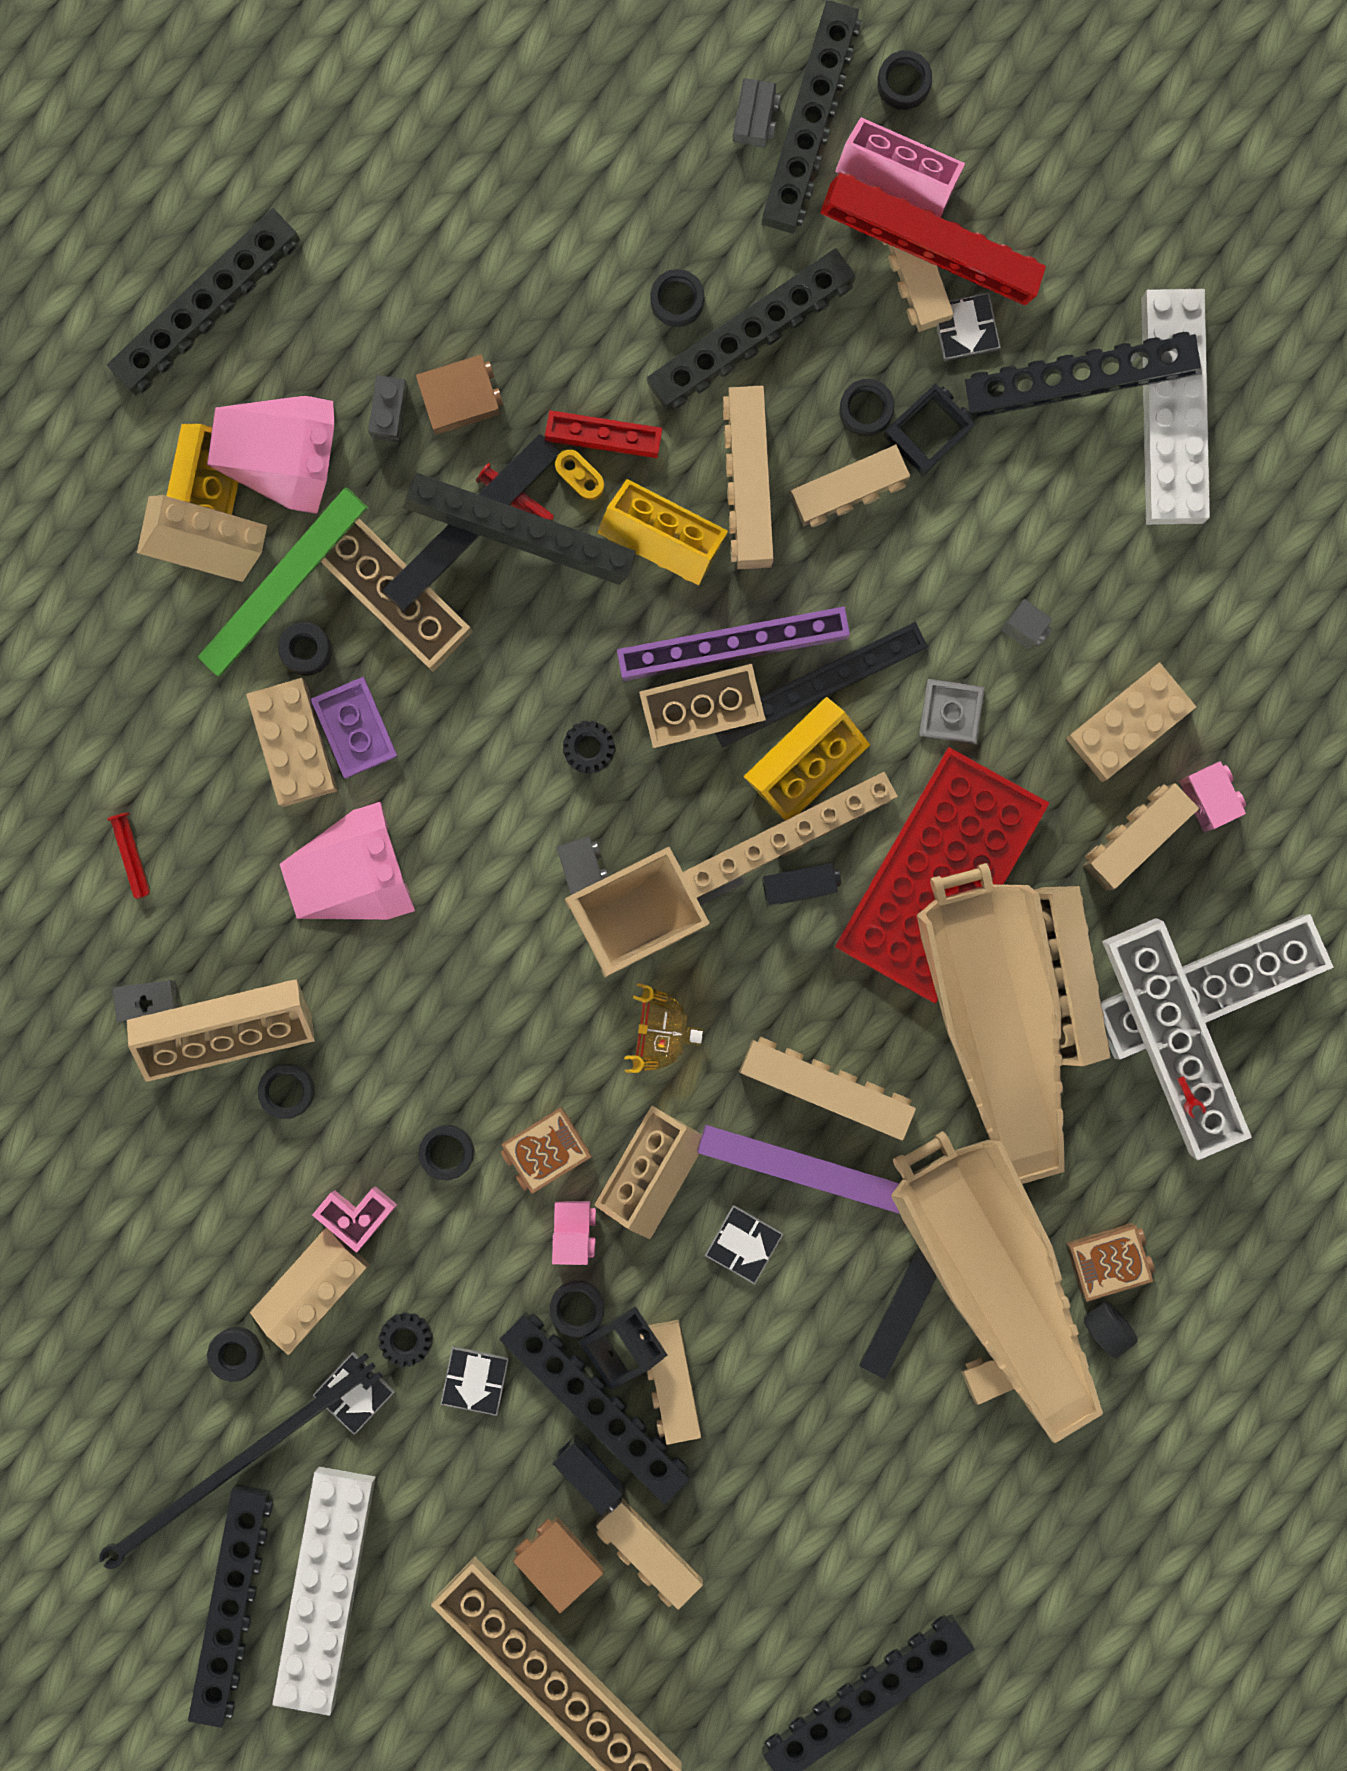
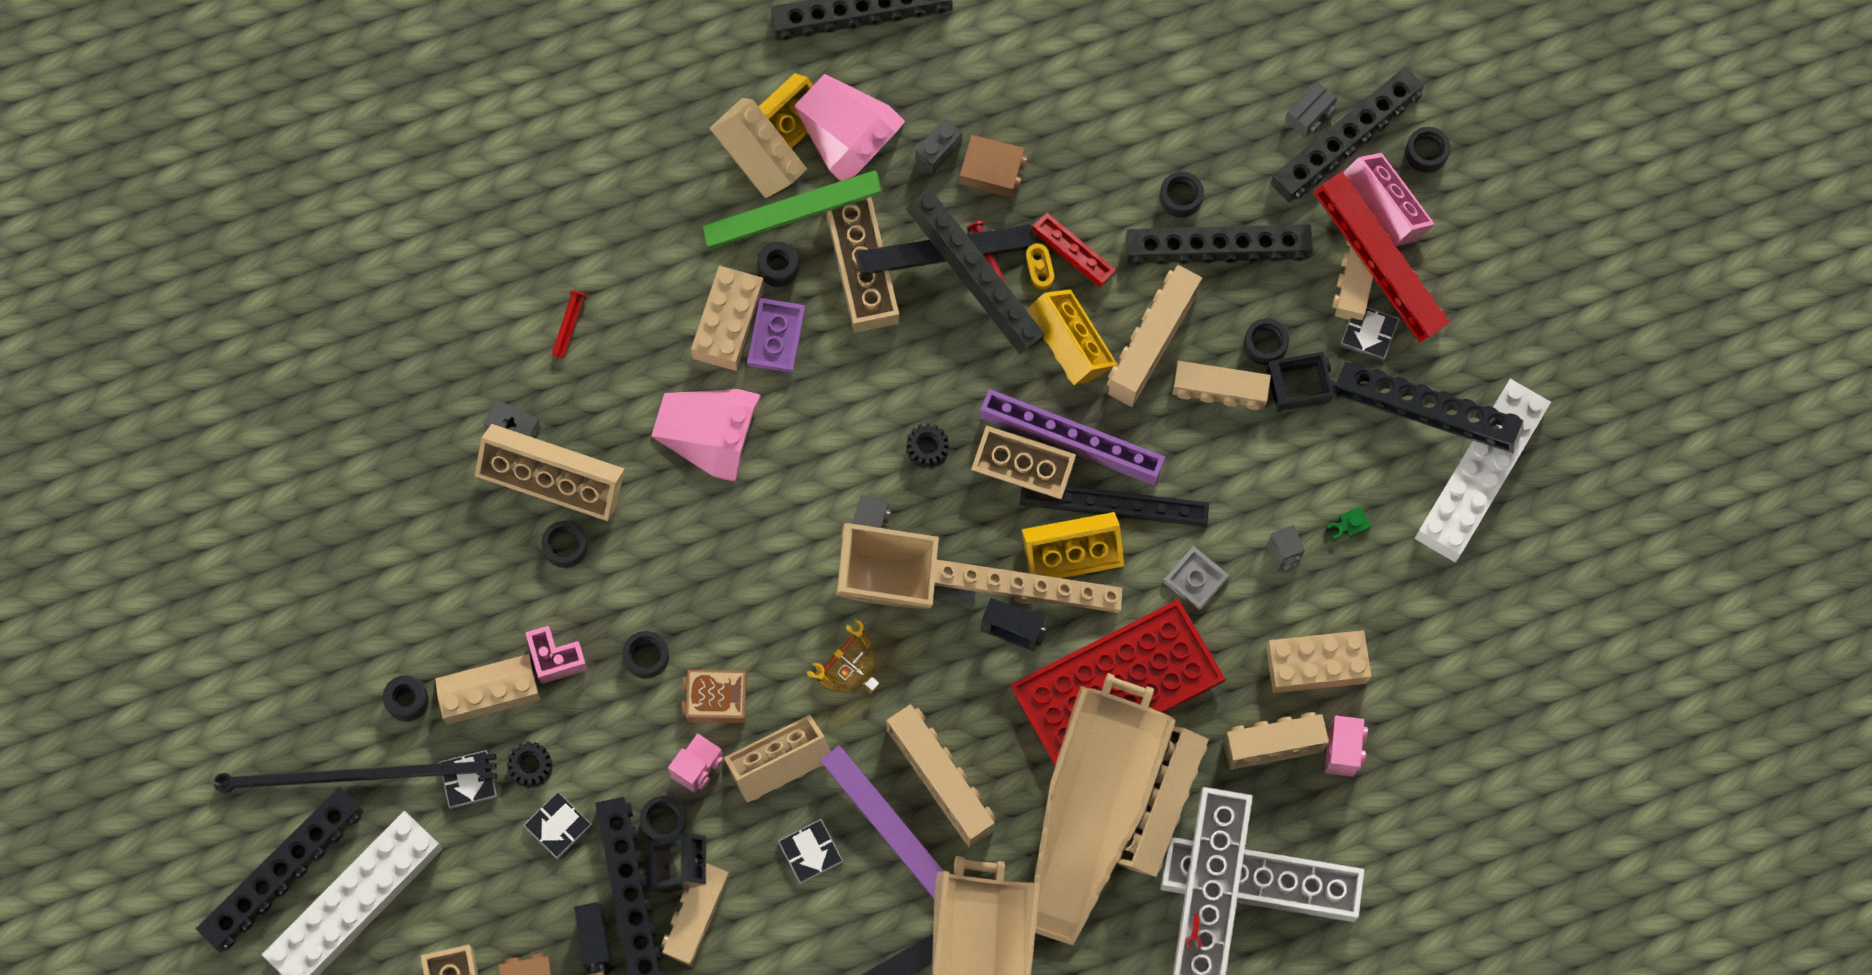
camera: 25 degrees right, 15 degrees down
none -> green plate [1326,506,1371,541]

